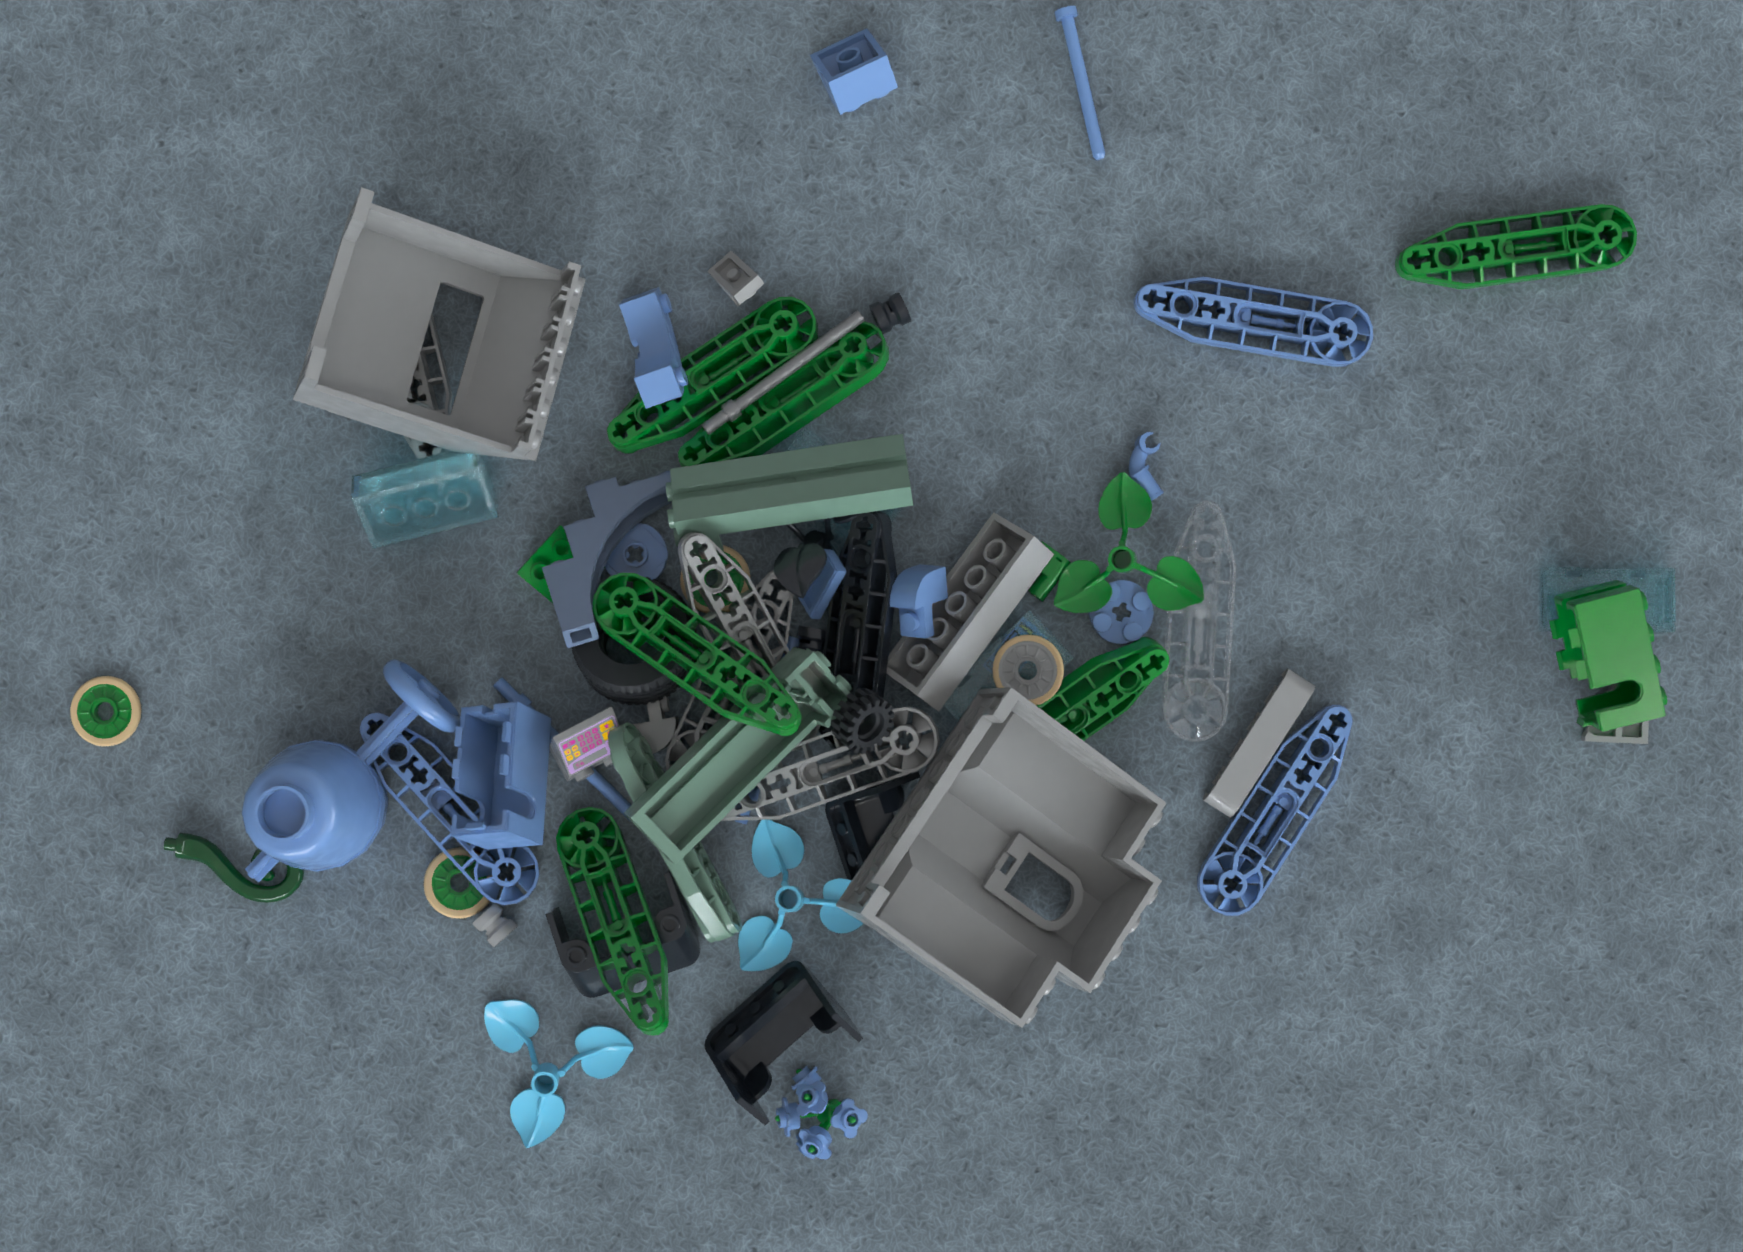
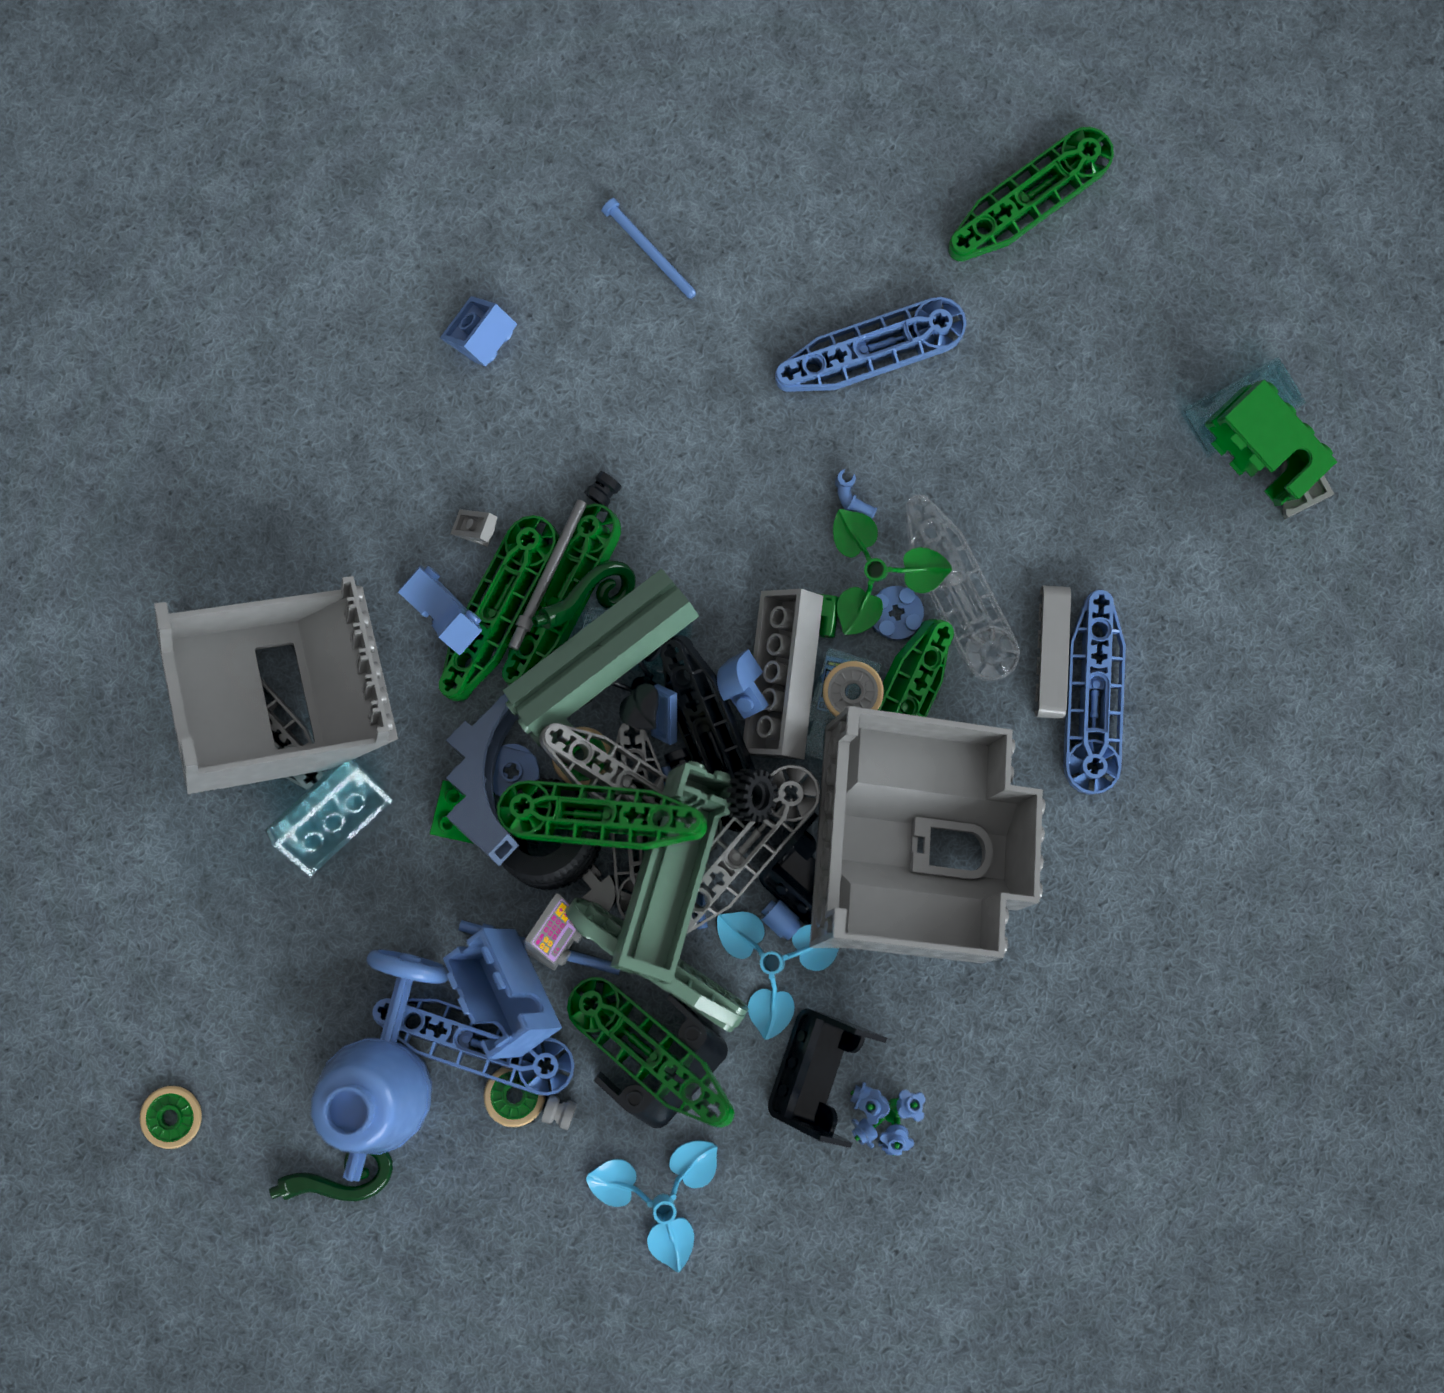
camera: 25 degrees left, 5 degrees down
none -> dark green plant [532,561,636,630]
none -> medium blue brick [761,900,803,941]

